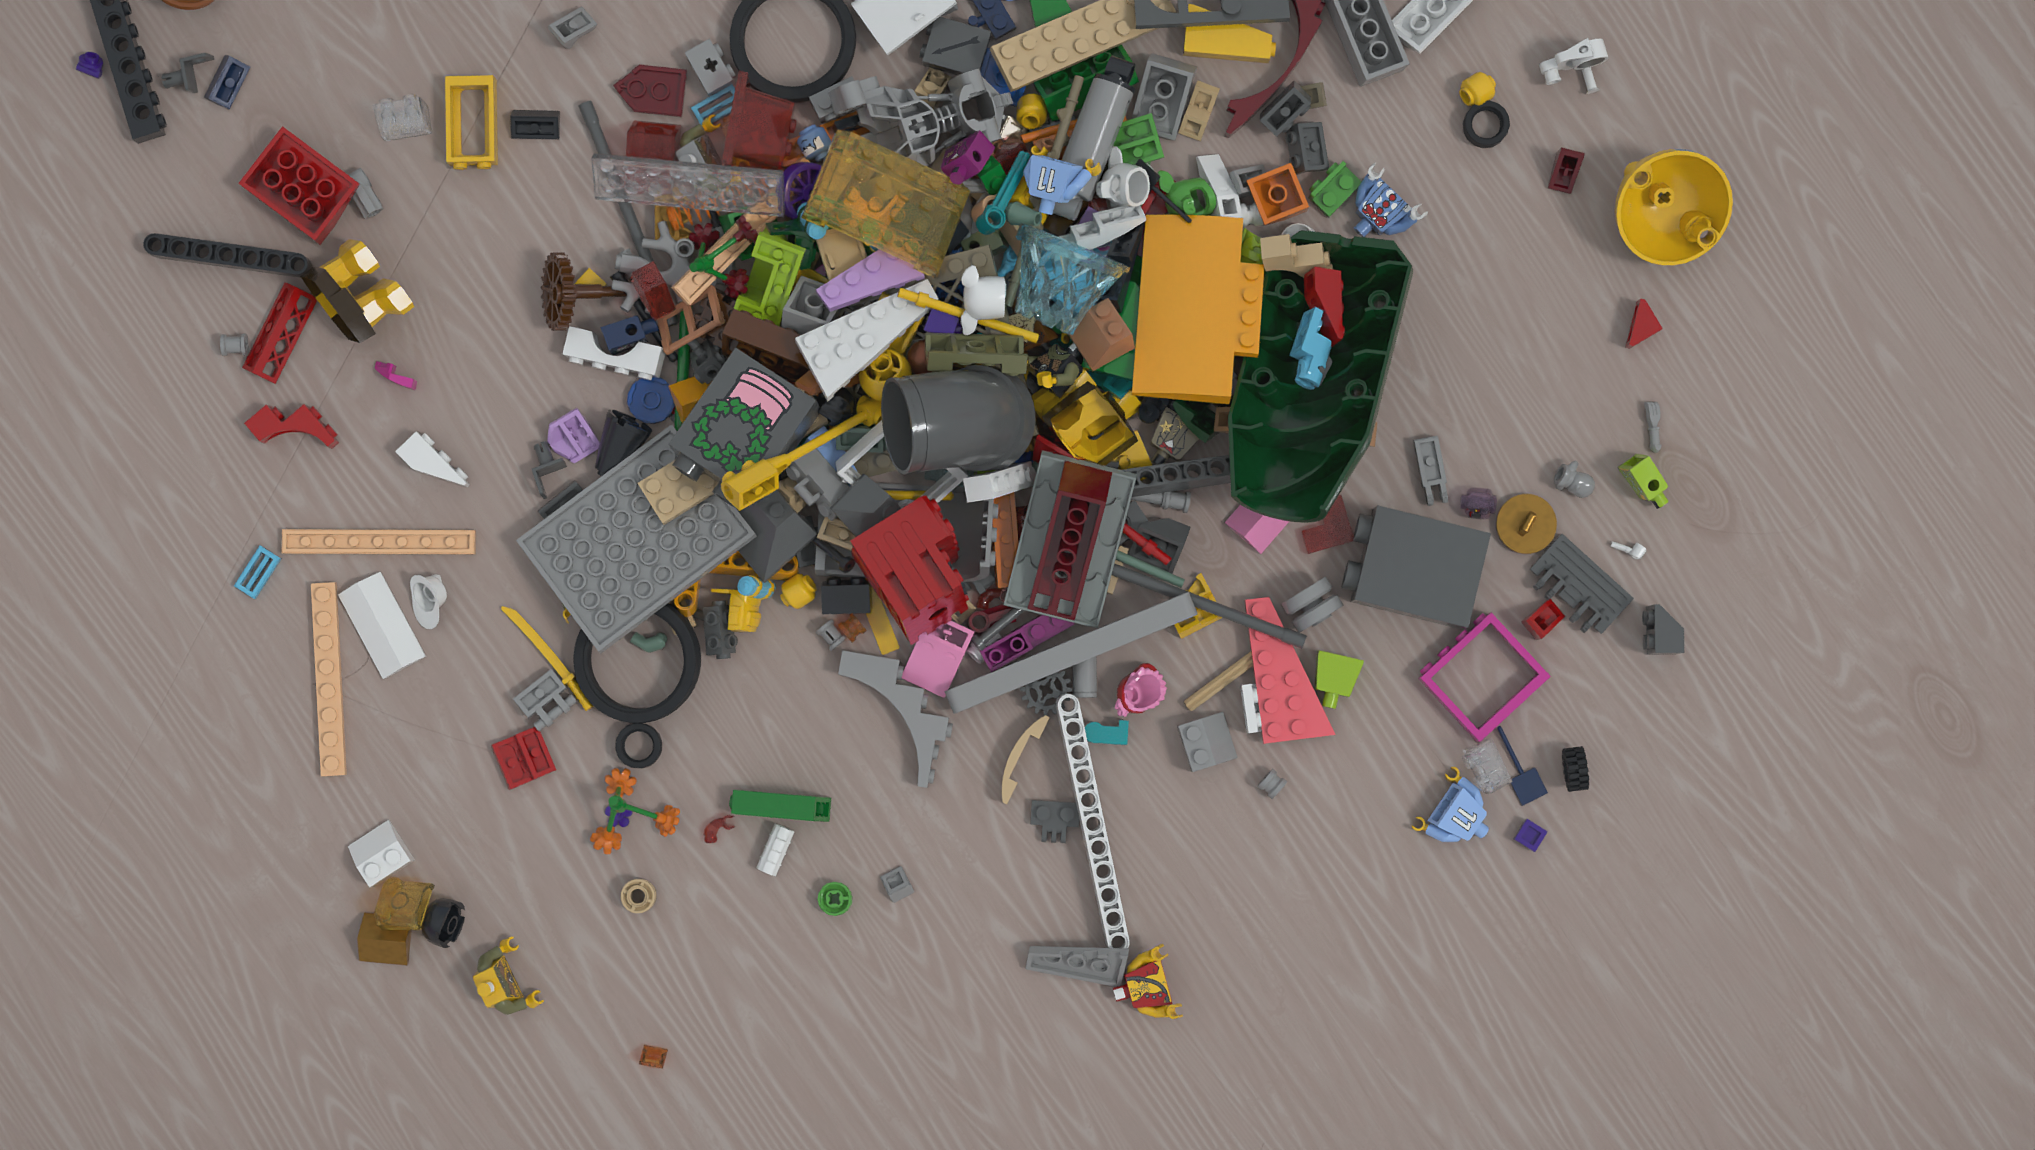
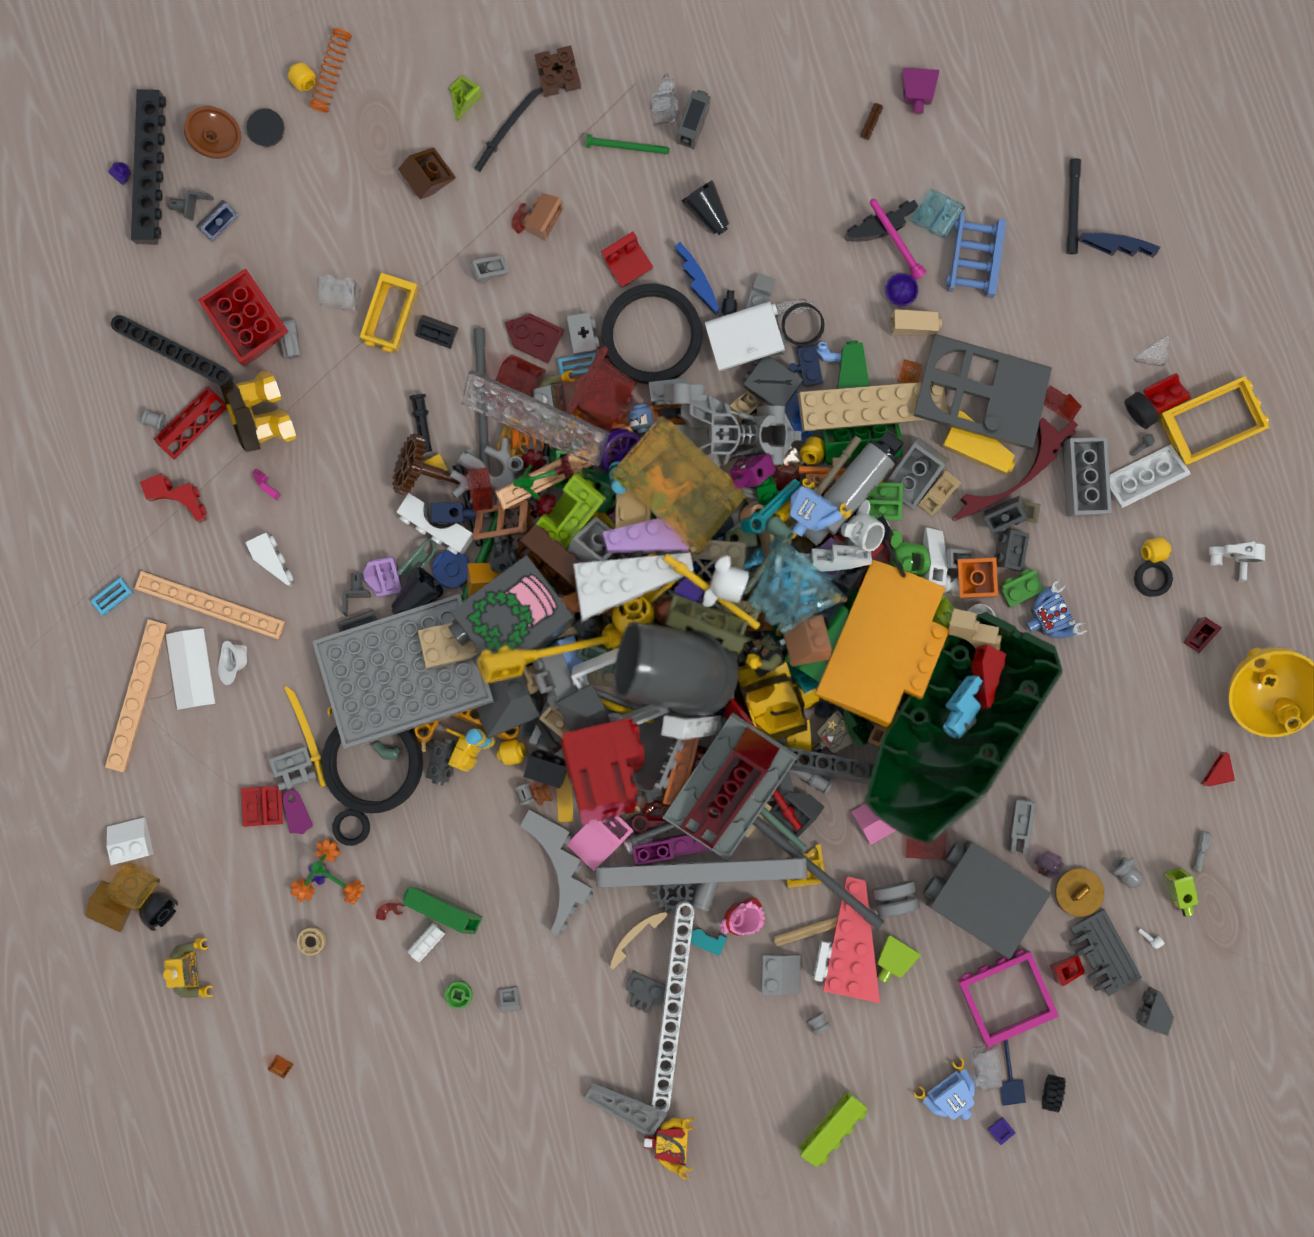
camera: 20 degrees right, 0 degrees up
none -> magenta piece [283,790,313,834]
none -> sand green piece [397,537,436,577]
none -> black pin [409,394,432,453]
none -> lime slope [798,1090,868,1168]

